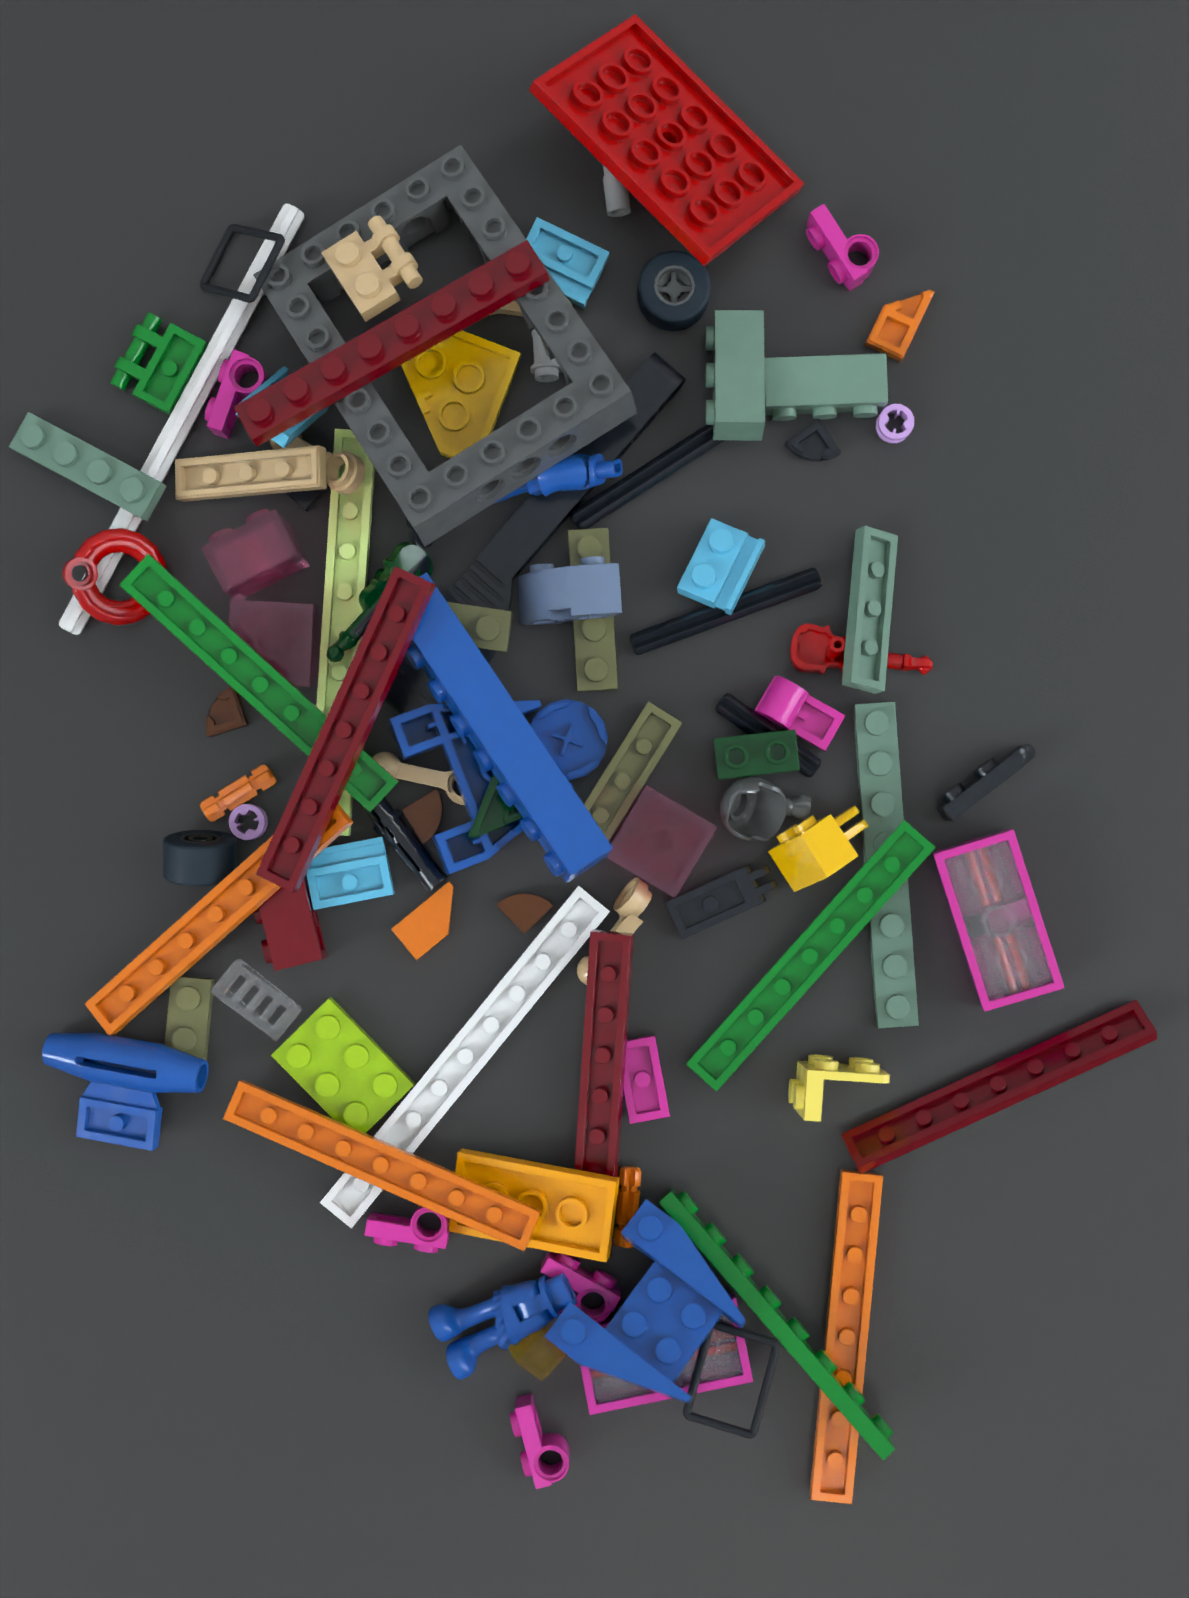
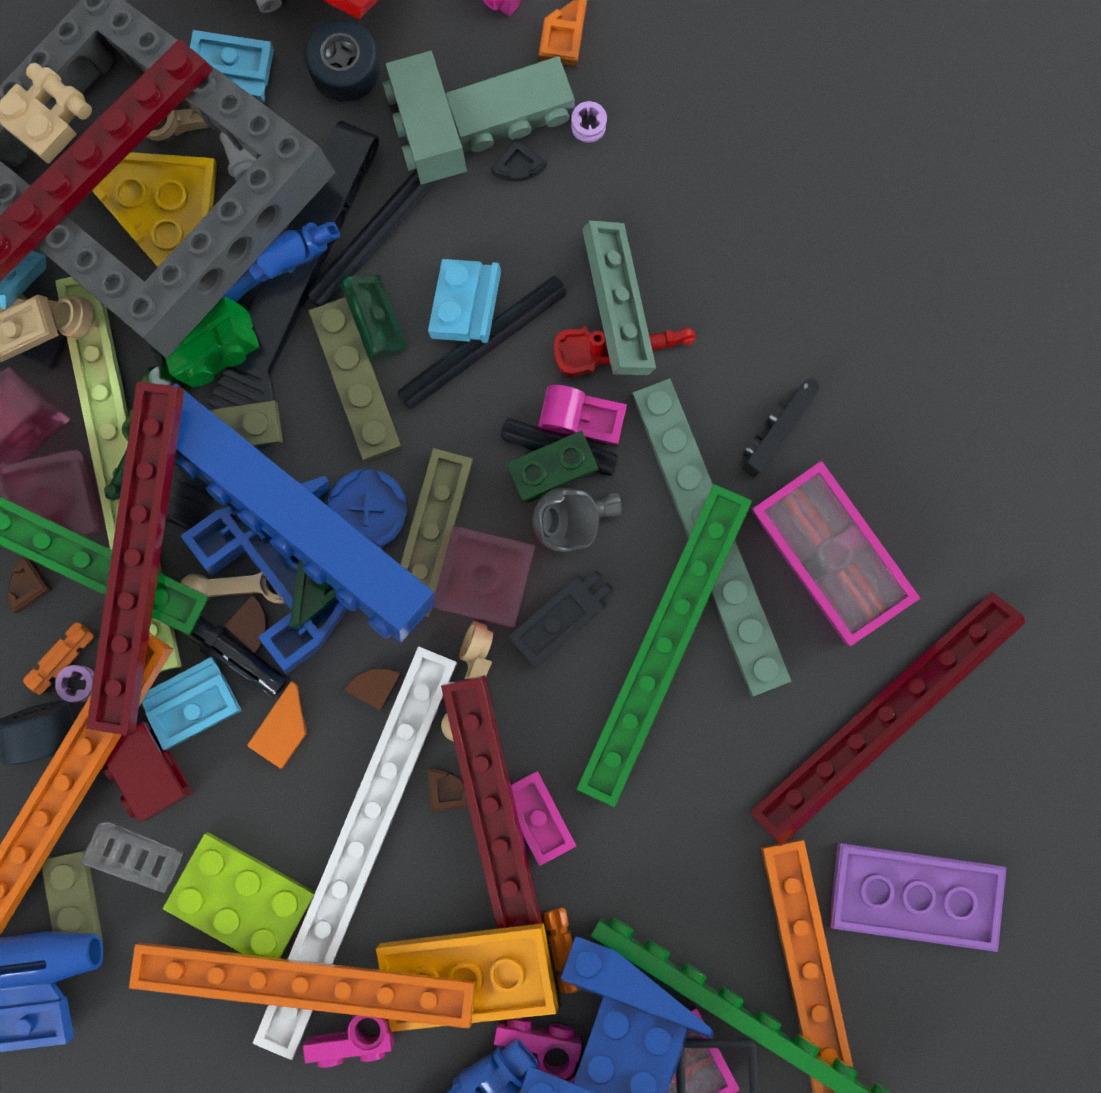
camera: 25 degrees left, 5 degrees down
sand blue brick [517,556,622,625] -> none
yellow brick [768,805,869,892] -> none
light yellow bracket [788,1054,890,1122] -> none
none -> green brick [165,296,260,388]
none -> clear green plate [340,275,407,358]
none -> reddish brown tile [428,769,469,811]
none -> medium lavender tile [828,842,1007,952]

